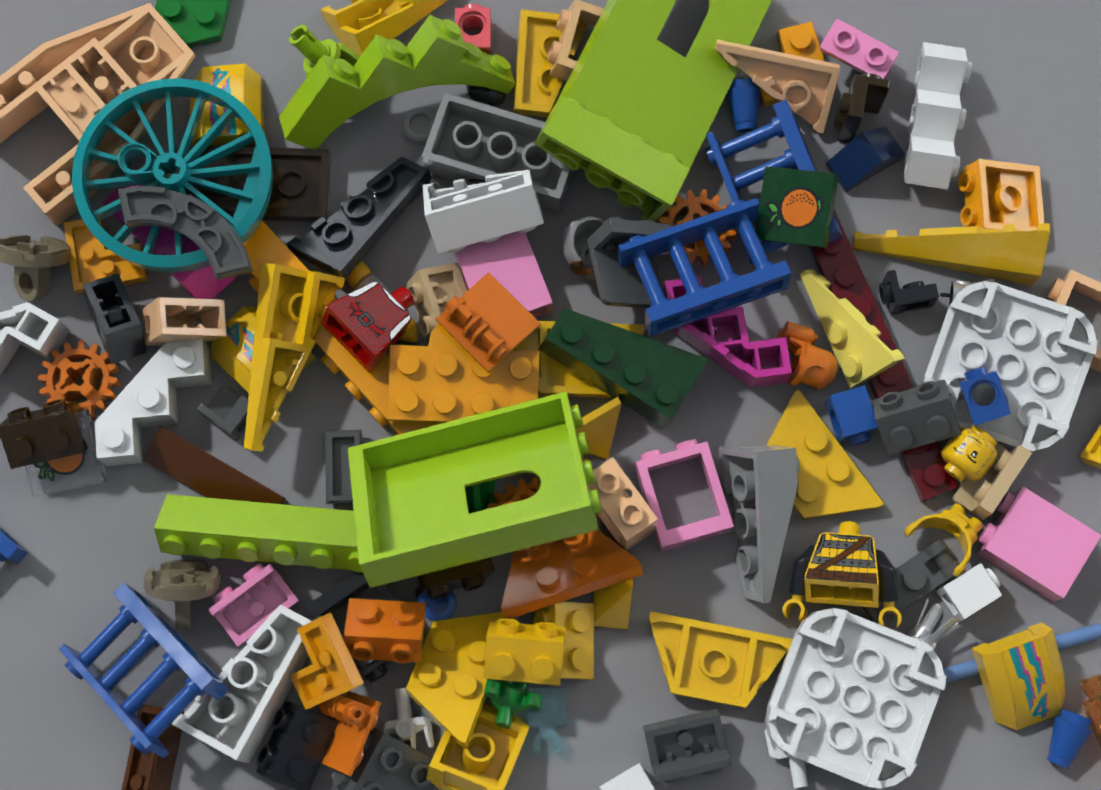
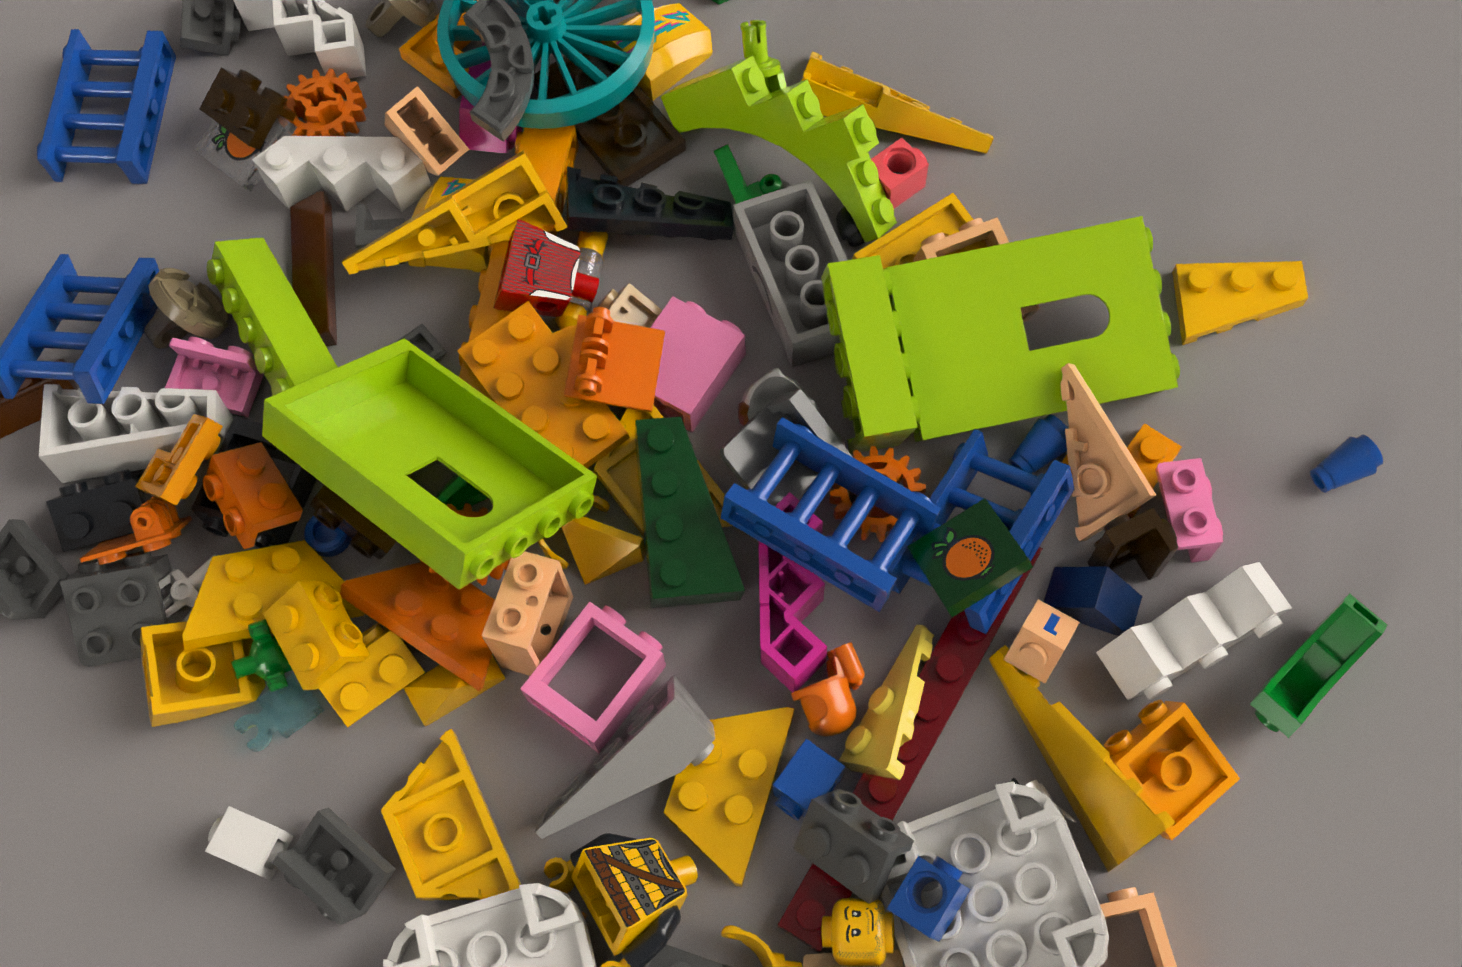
camera: 55 degrees right, 10 degrees down
black brick [83,273,147,364] -> none
white wedge [423,170,544,254] -> none
black bracket [879,270,939,315] -> none
none -> green piece [714,144,784,204]
none -> light nougat brick [1004,599,1080,683]
none -> green arch [1250,593,1387,738]

